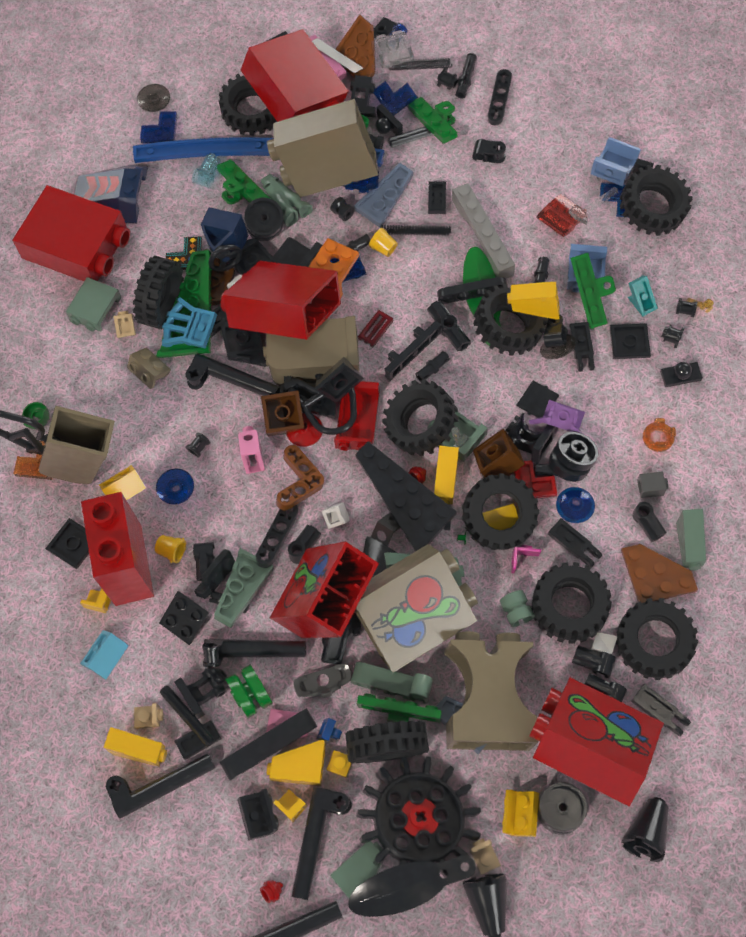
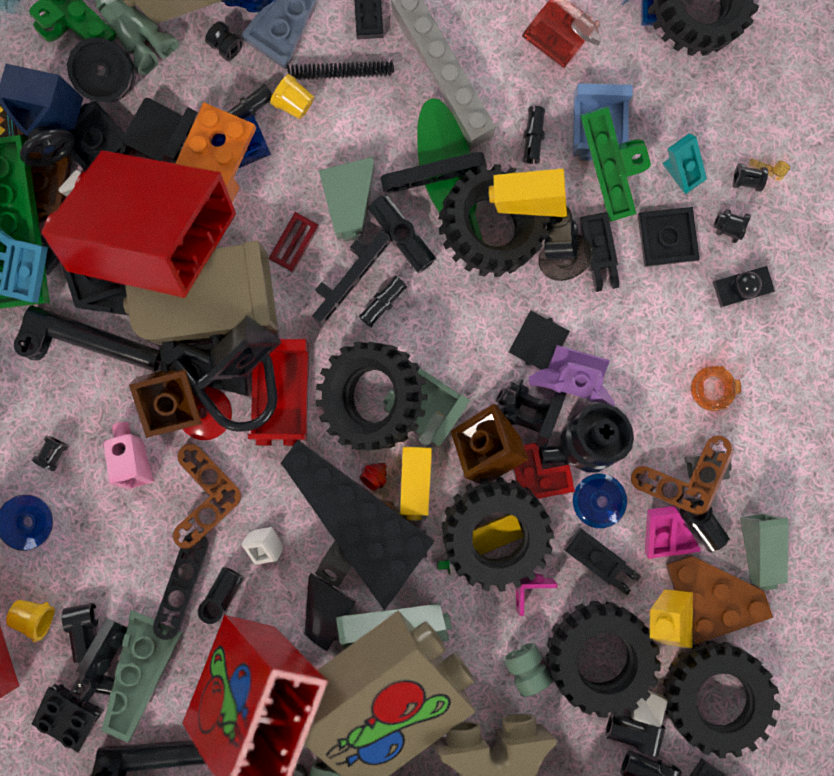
camera: 15 degrees left, 20 degrees up
none -> sand green slope [319,157,375,242]
none -> dark orange beam [631,435,734,515]
none -> dark pink wing [645,506,700,559]
none -> yellow slope [650,589,693,649]

